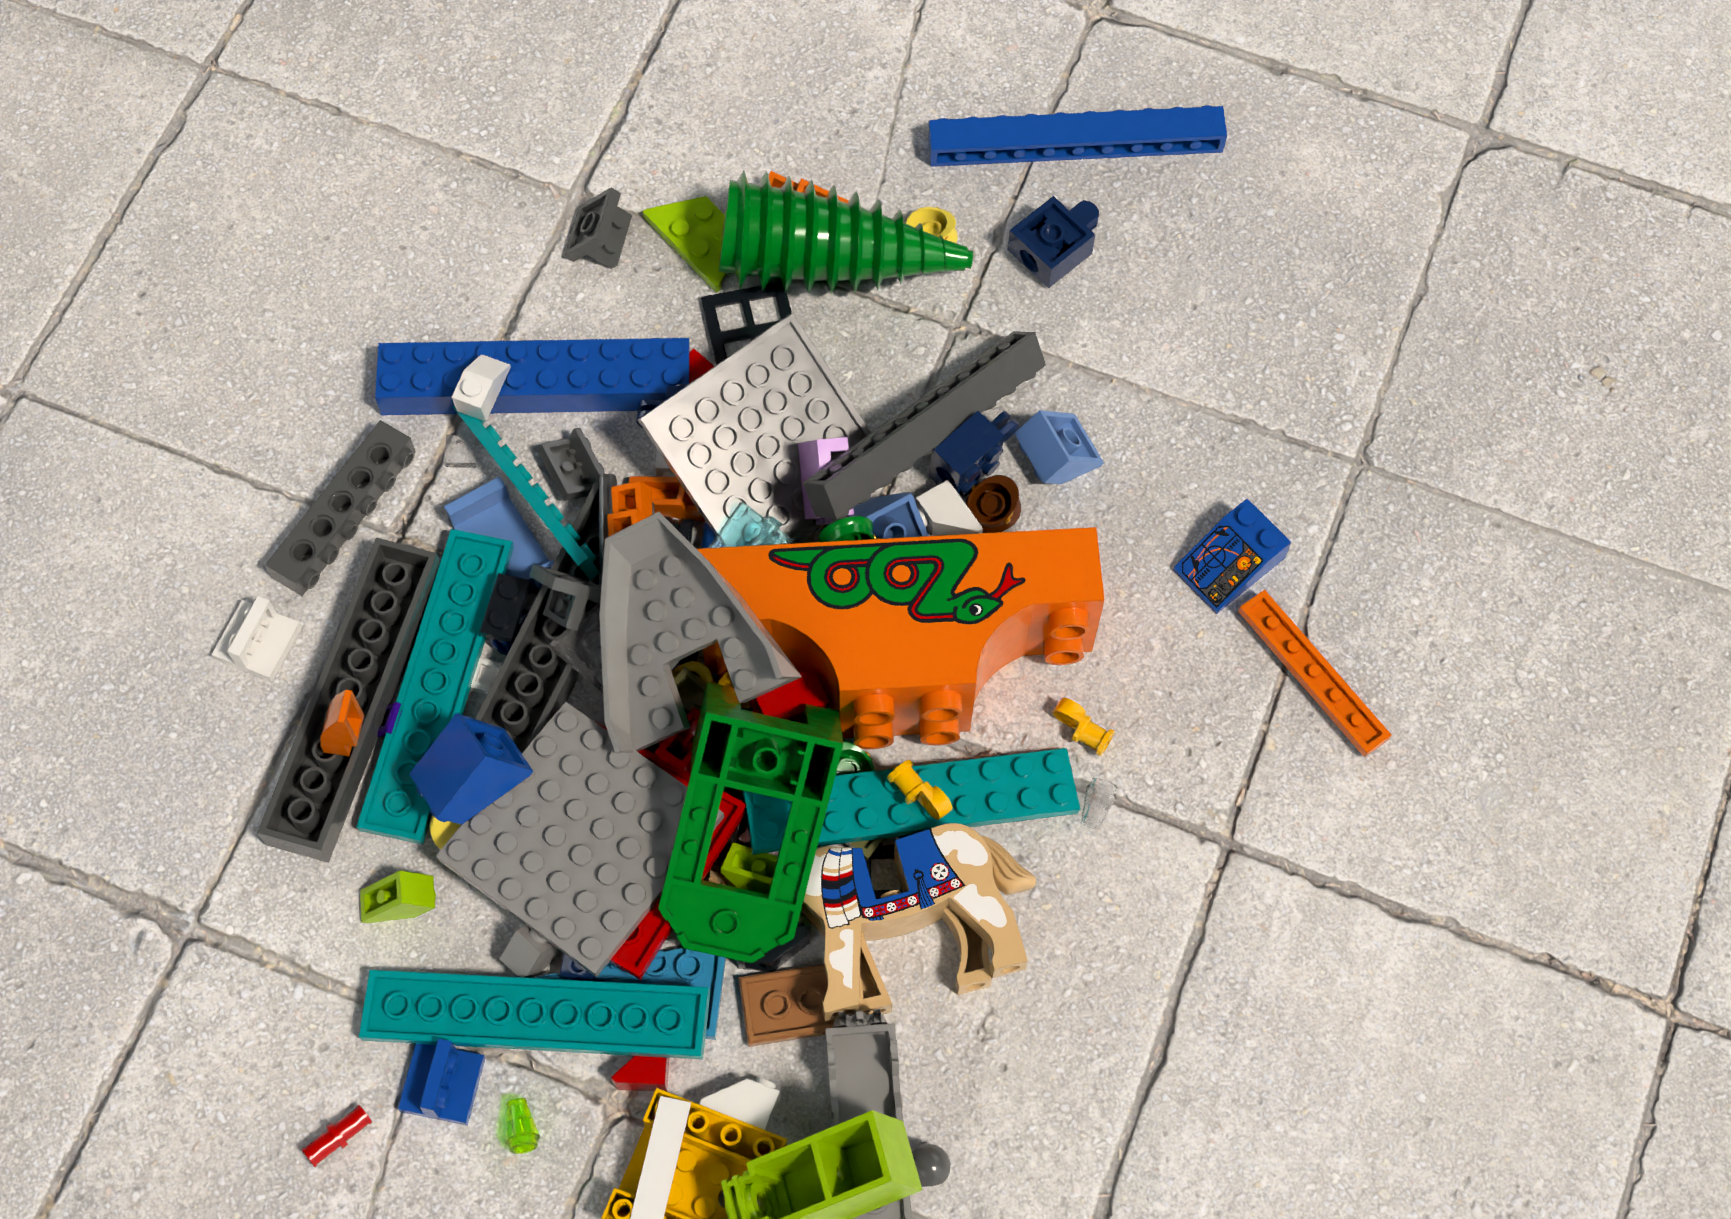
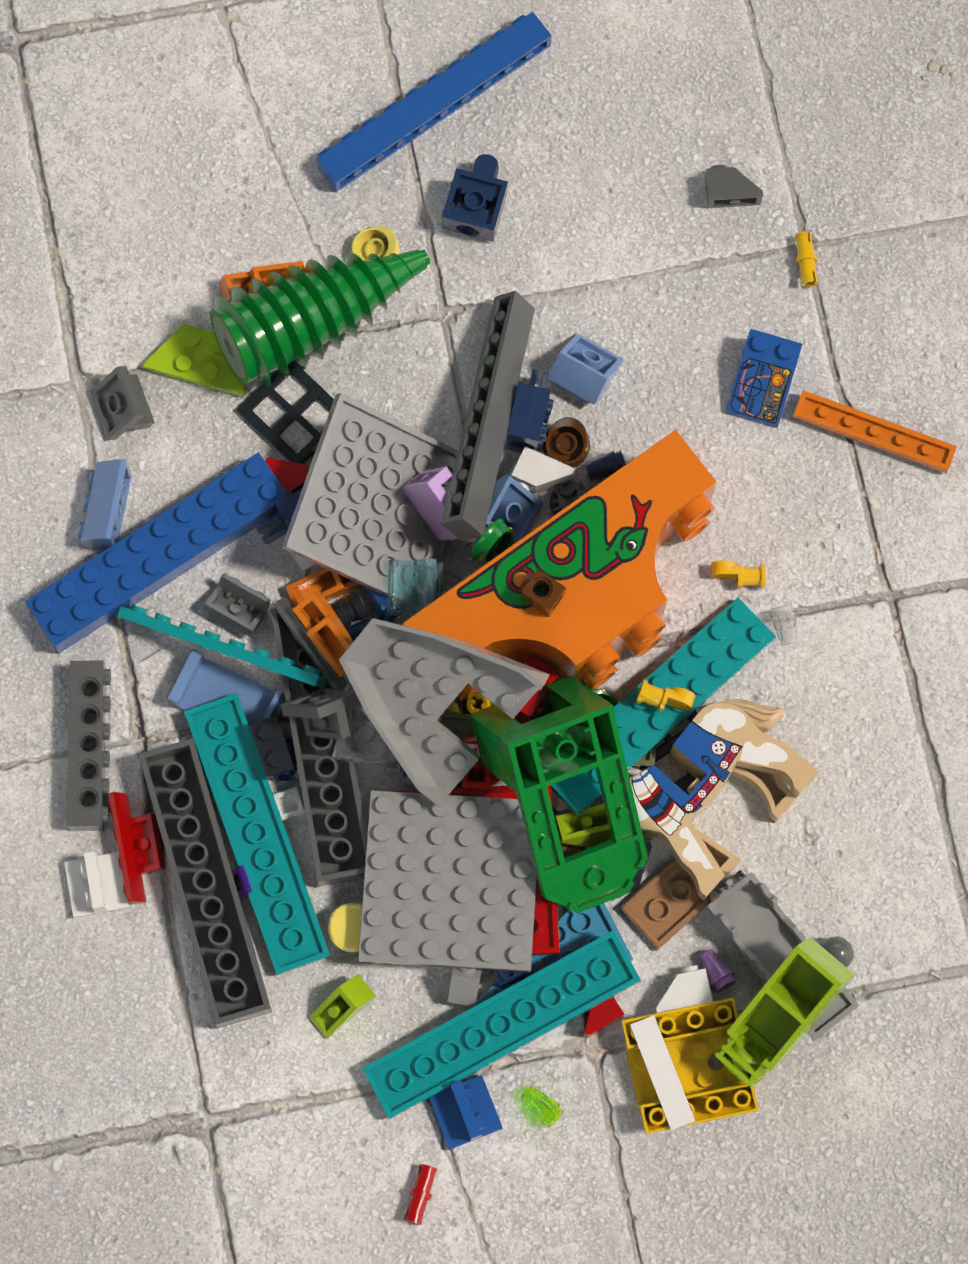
camera: 35 degrees left, 10 degrees up
orange slope [320,690,364,756] -> none
blue slope [409,713,534,825] -> none
white slope [451,354,511,422] -> none
none -> medium blue slope [78,459,132,551]
none -> red bracket [108,792,166,904]
none -> reddish brown brick [520,569,566,617]
none -> medium lavender cone [699,949,736,993]
none -> dark grey slope [705,165,763,208]
none -> yellow pin [795,231,818,288]

